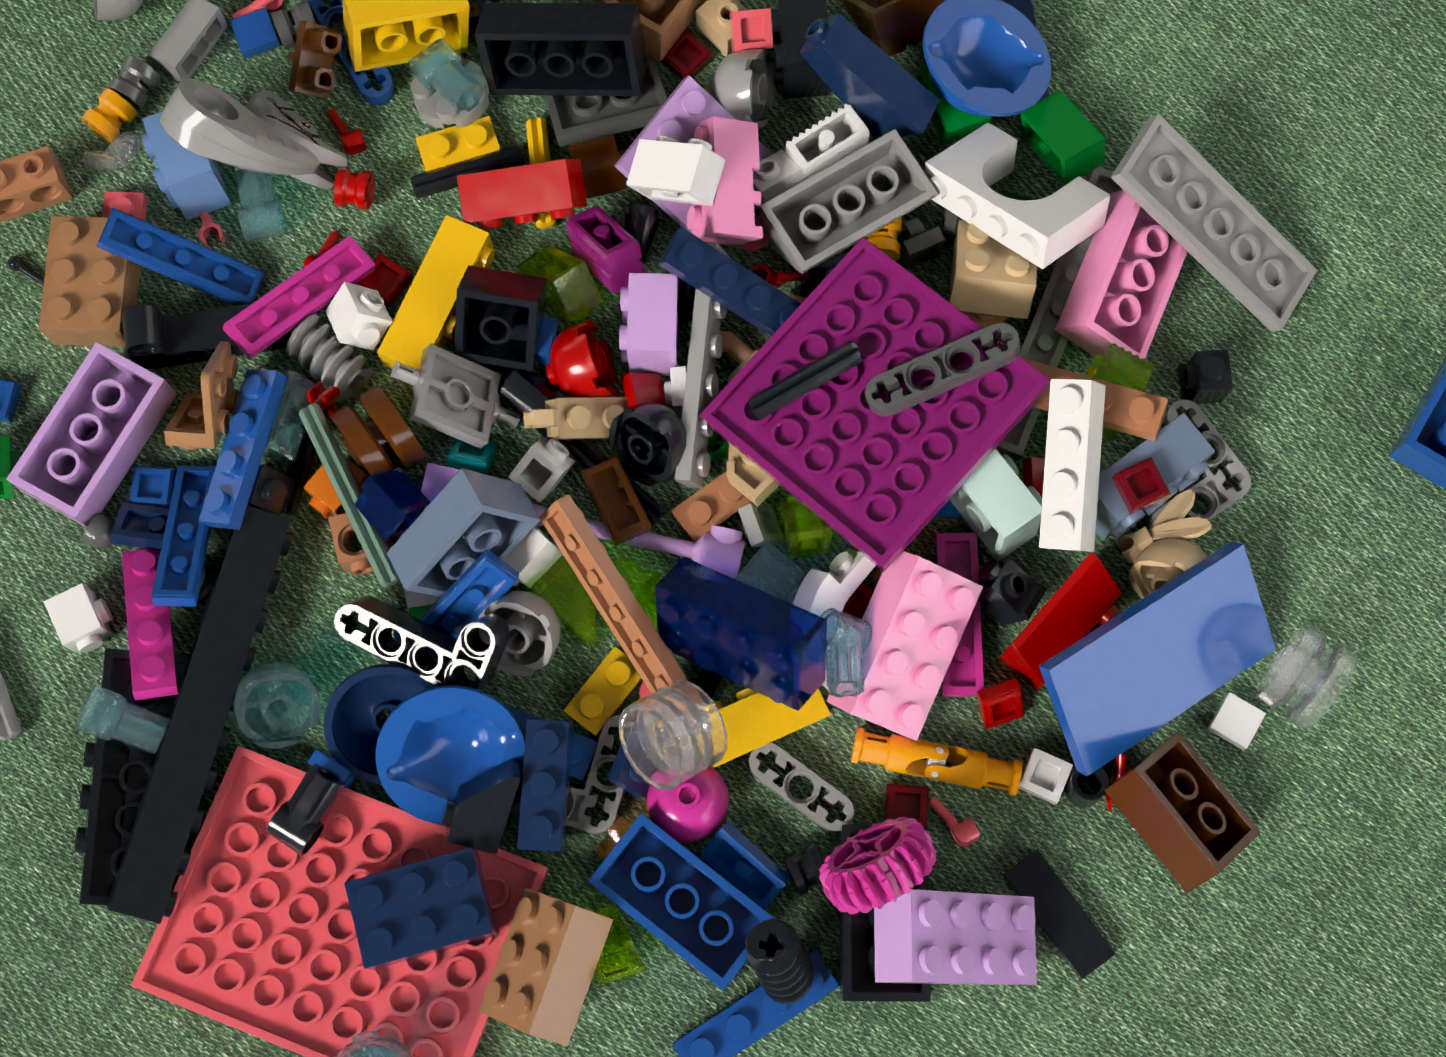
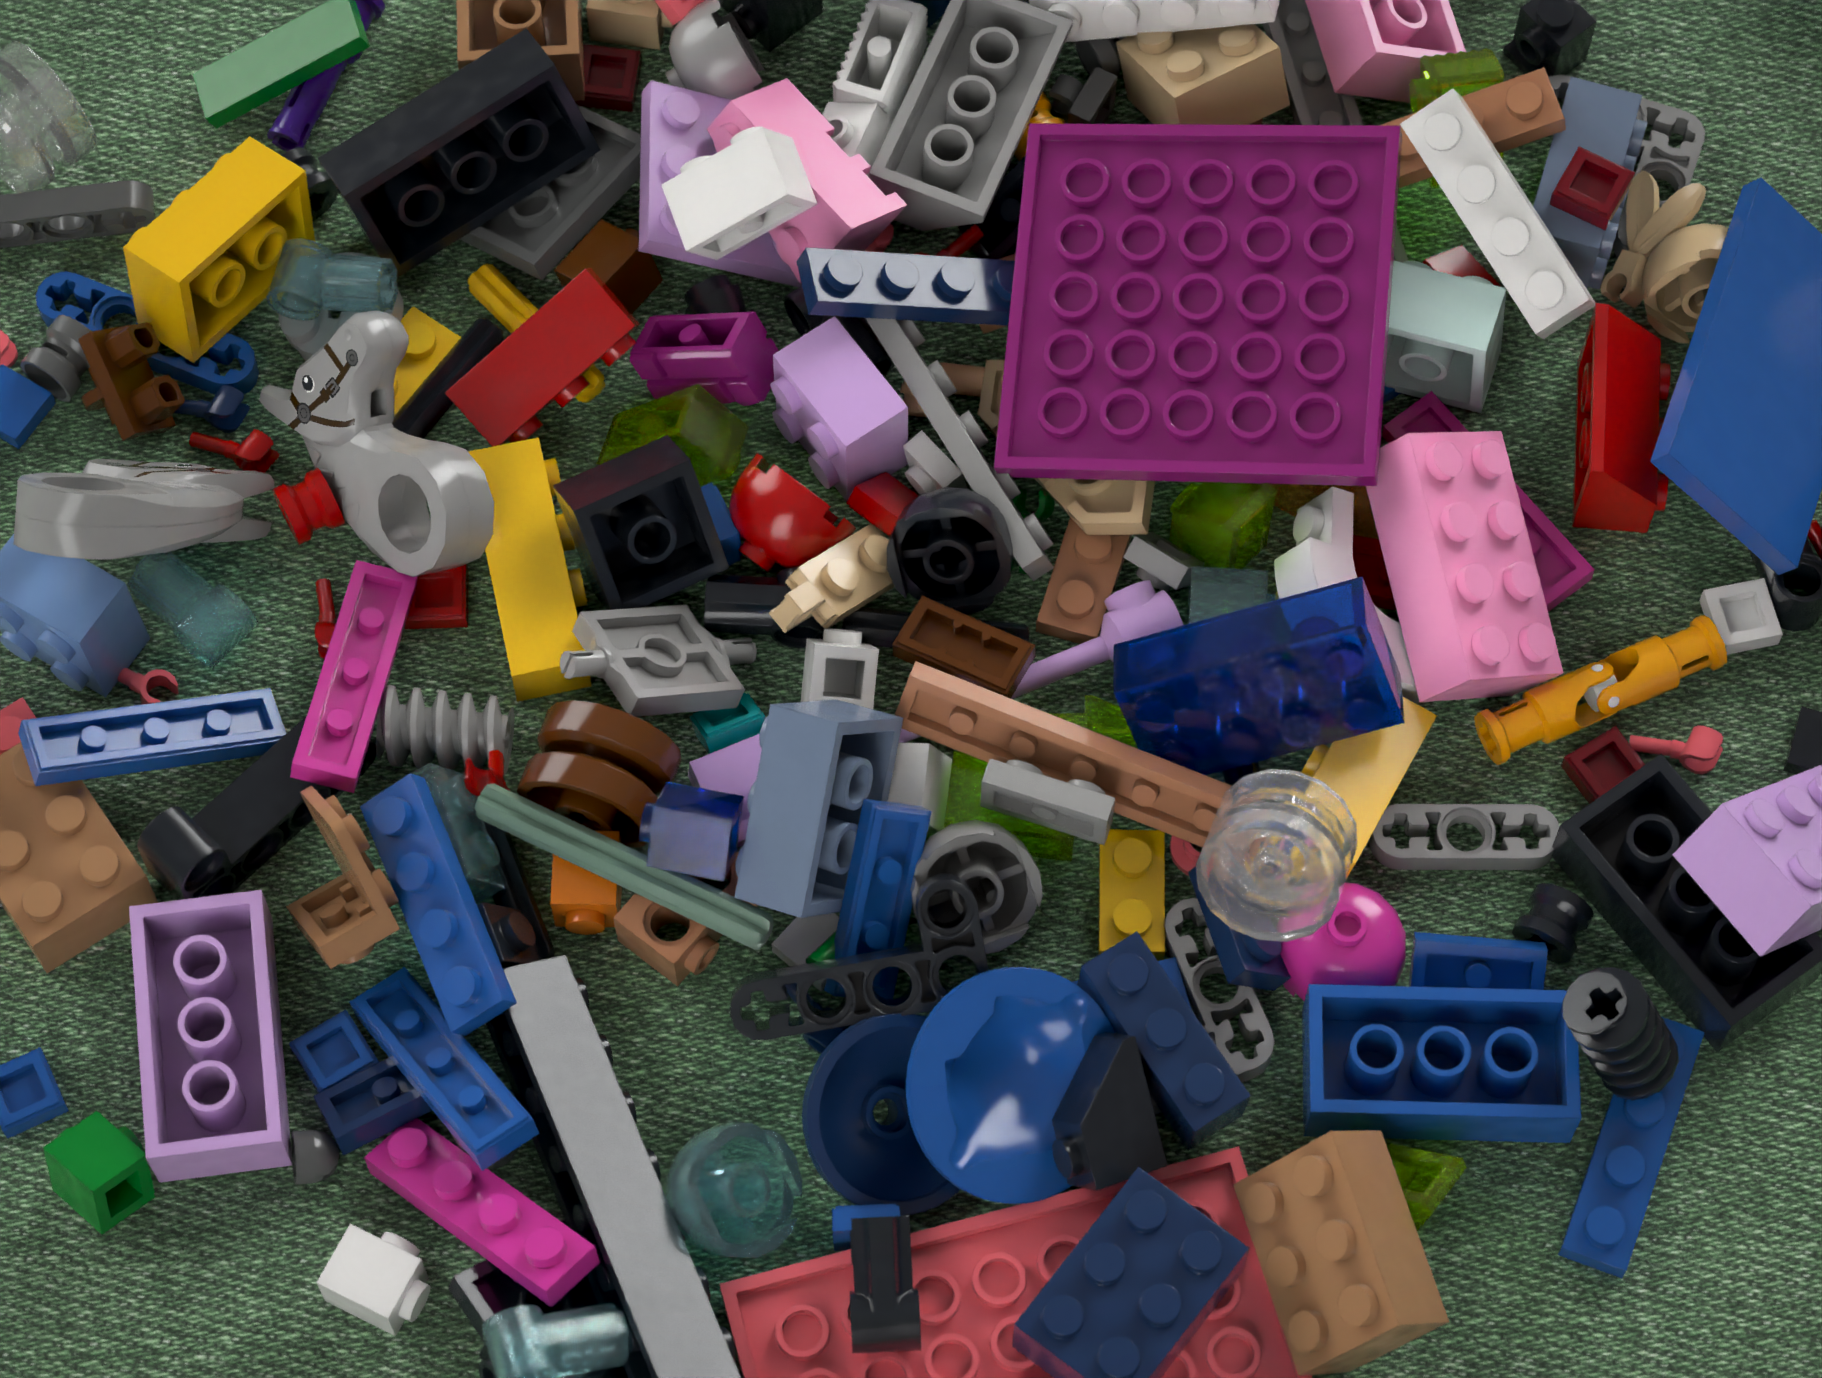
camera: 35 degrees left, 10 degrees down
white brick [325,282,393,351] -> none
clear orange tile [597,816,632,859] -> none
black axle [748,341,863,419] -> none
clear light blue piece [815,608,872,698] -> none
dark pink gear [819,817,937,914] -> none
dark grey beam [865,323,1021,417] -> none
black brick [977,557,1047,626] -> none
red tile [977,678,1025,729] -> none
none -> dark blue hand [174,385,250,433]
none -> light grey animal [259,310,494,577]
none -> light grey plate [980,758,1115,845]

